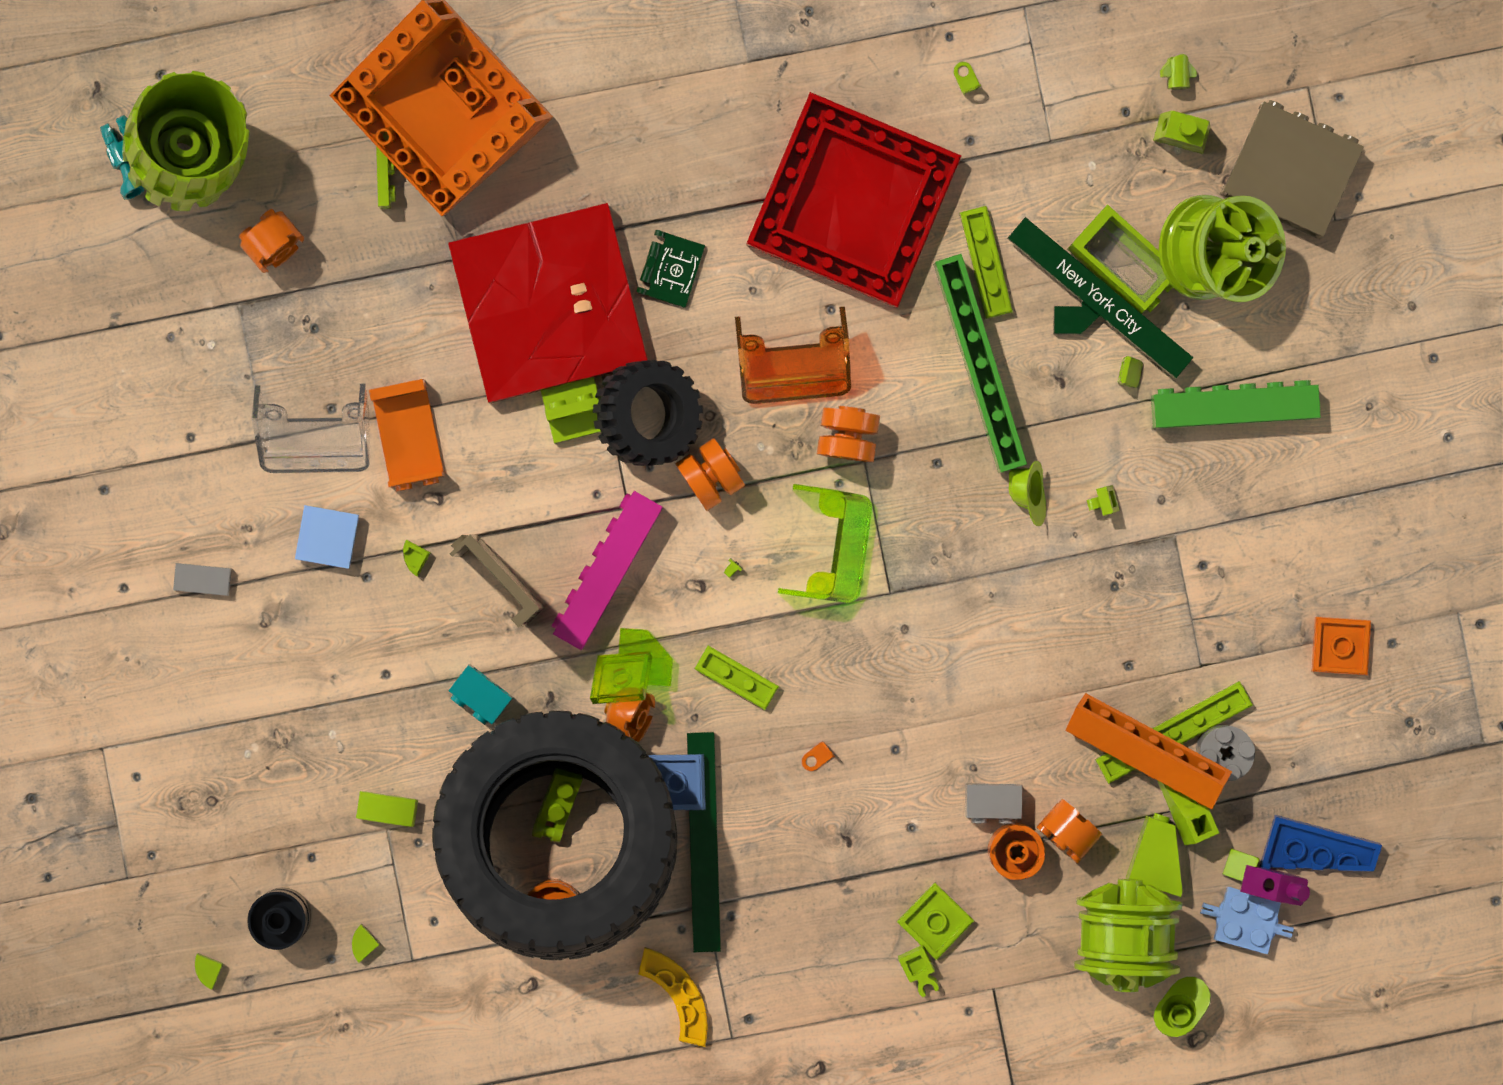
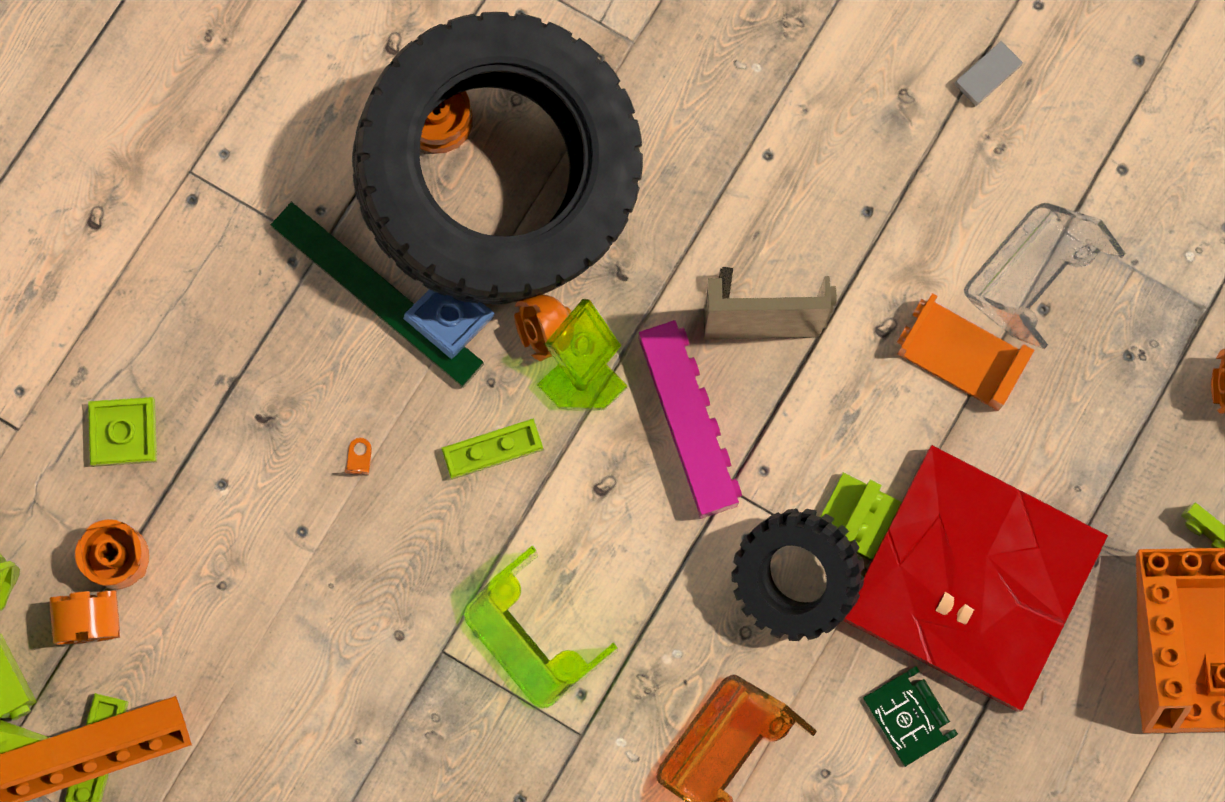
camera: 130 degrees right, 10 degrees down
light blue tile [295,505,359,569] -> none
lime slope [356,791,418,827] -> none
lime tile [403,540,431,577] -> none
teal brick [449,664,514,725] -> none
lime plate [532,768,582,843] -> none
yellow tile [638,947,708,1047] -> none
orange wheel [675,438,746,511] -> none
lime piece [723,558,743,578] -> none
orange wheel [817,406,880,462] -> none
lime plate [898,945,939,997] -> none
light grey brick [965,783,1022,824] -> none
none -> clear smoke tile [718,267,733,299]

